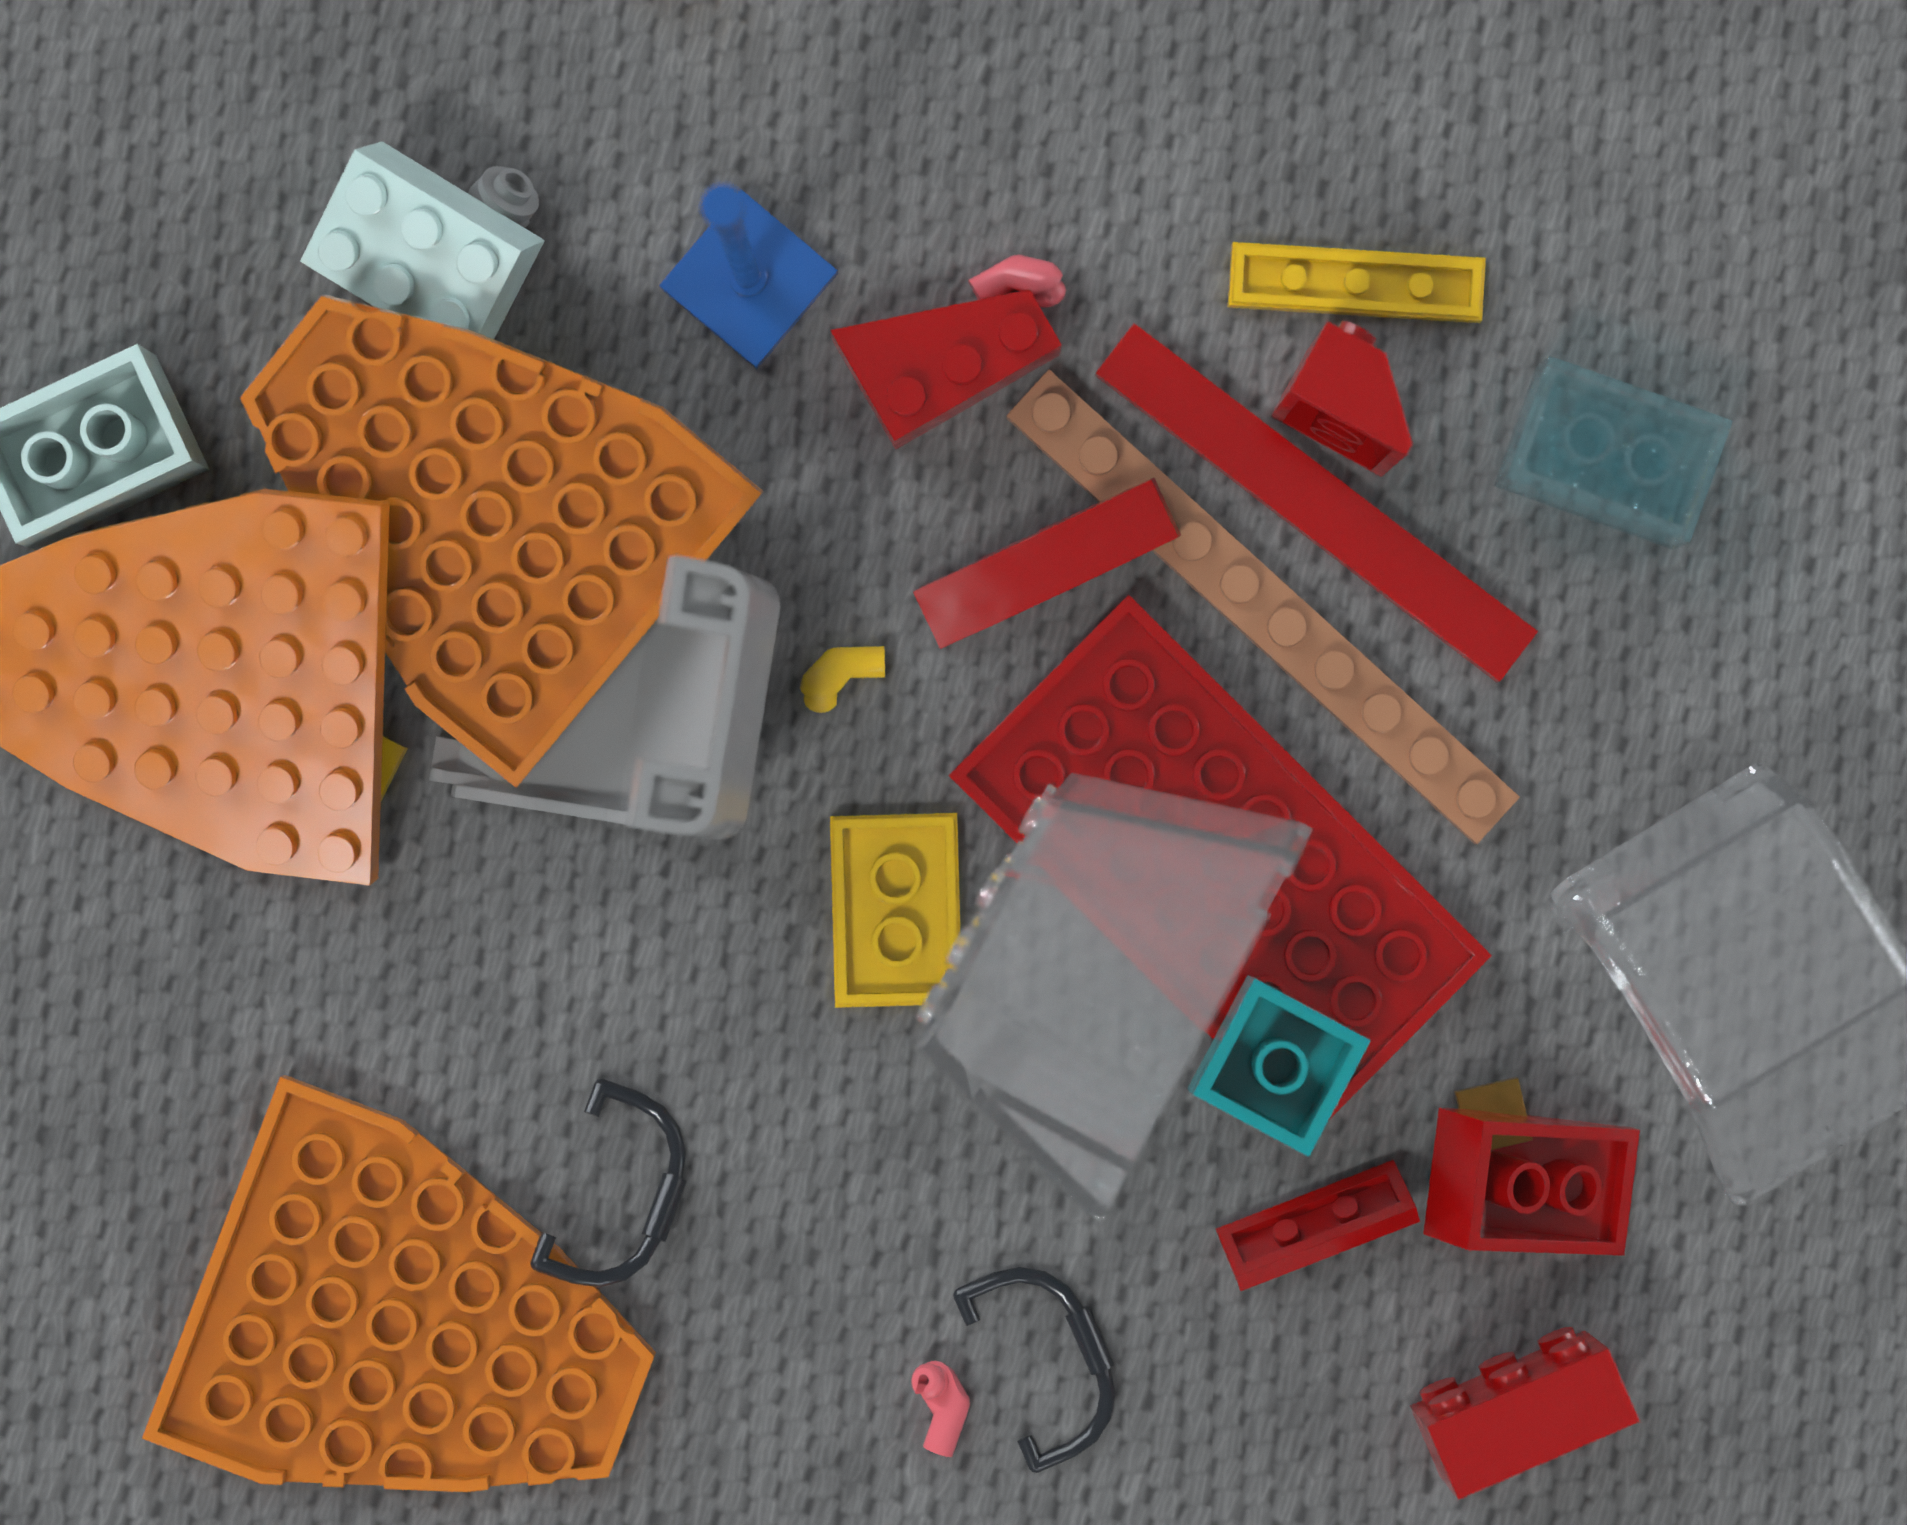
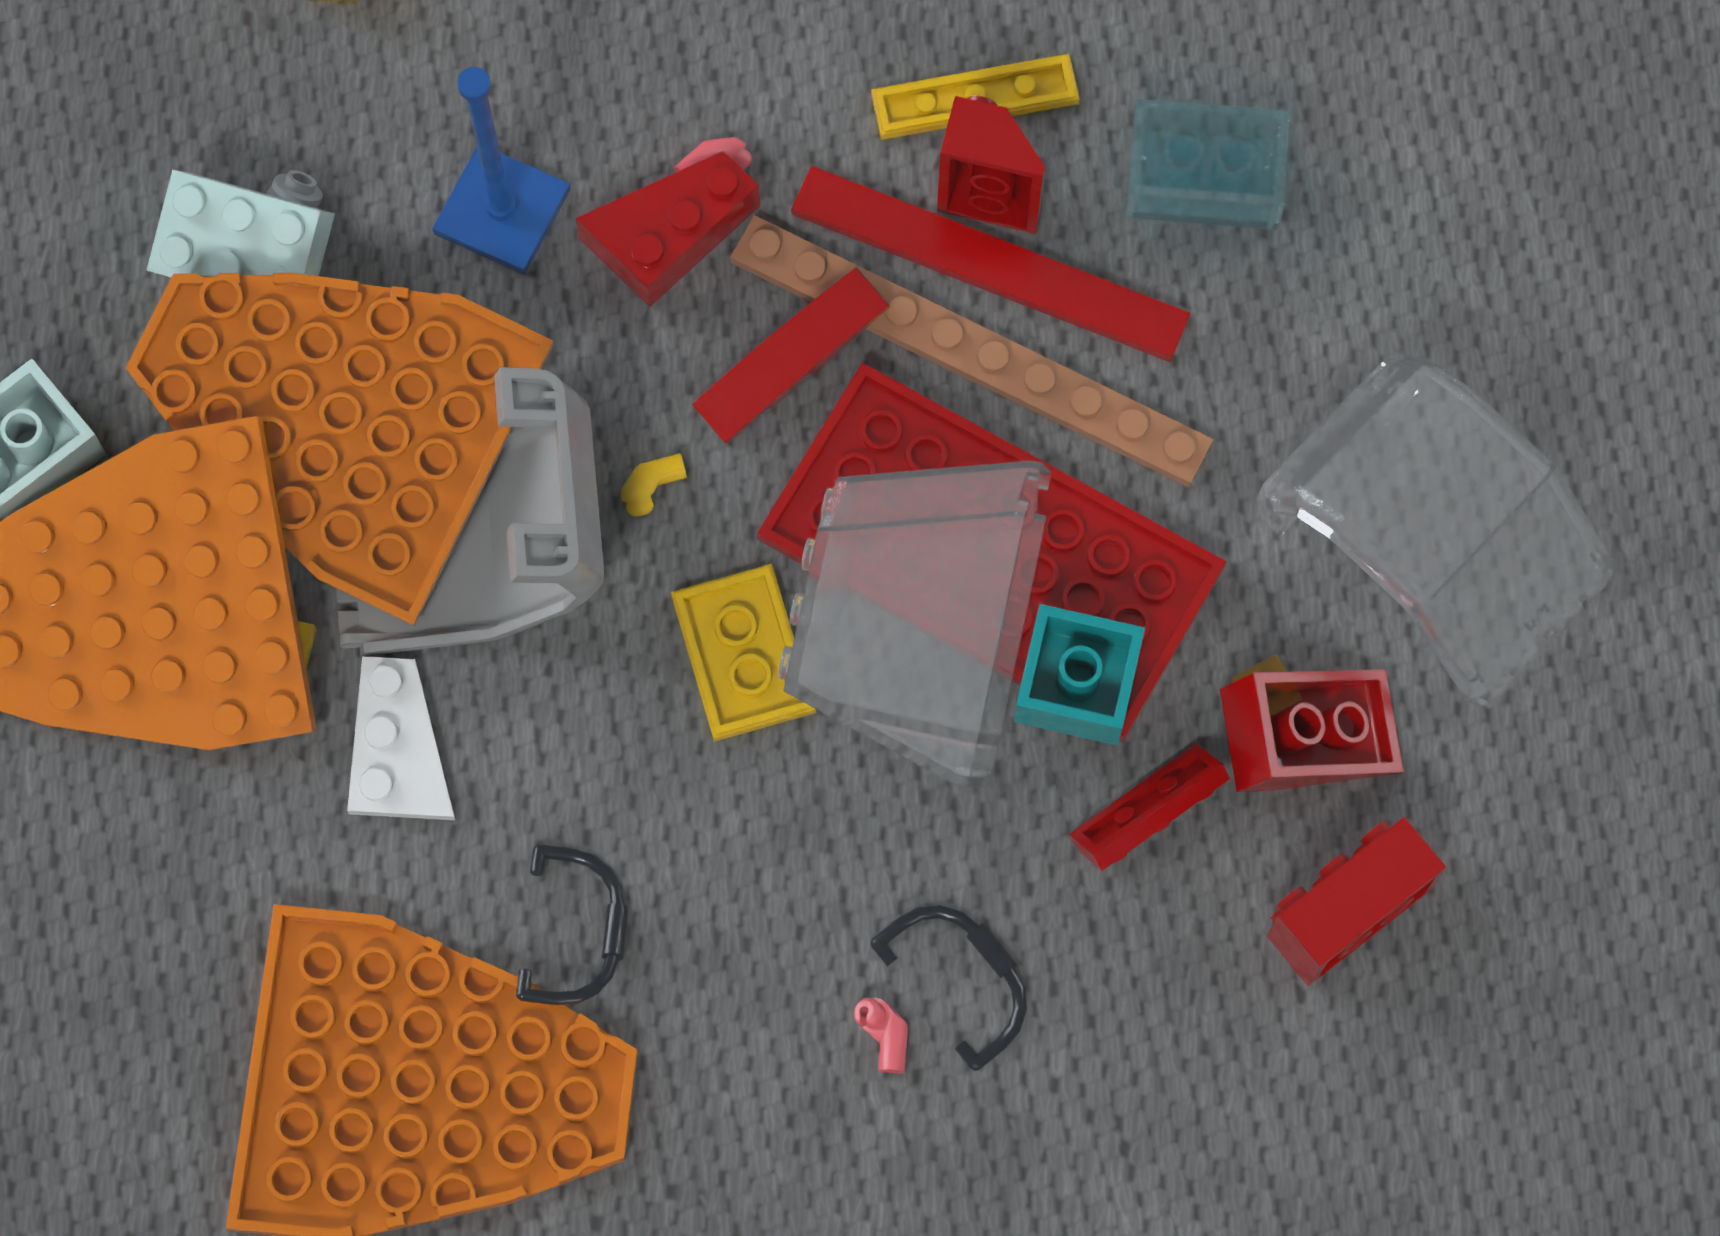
camera: 15 degrees left, 15 degrees down
none -> white wing [347,656,455,820]

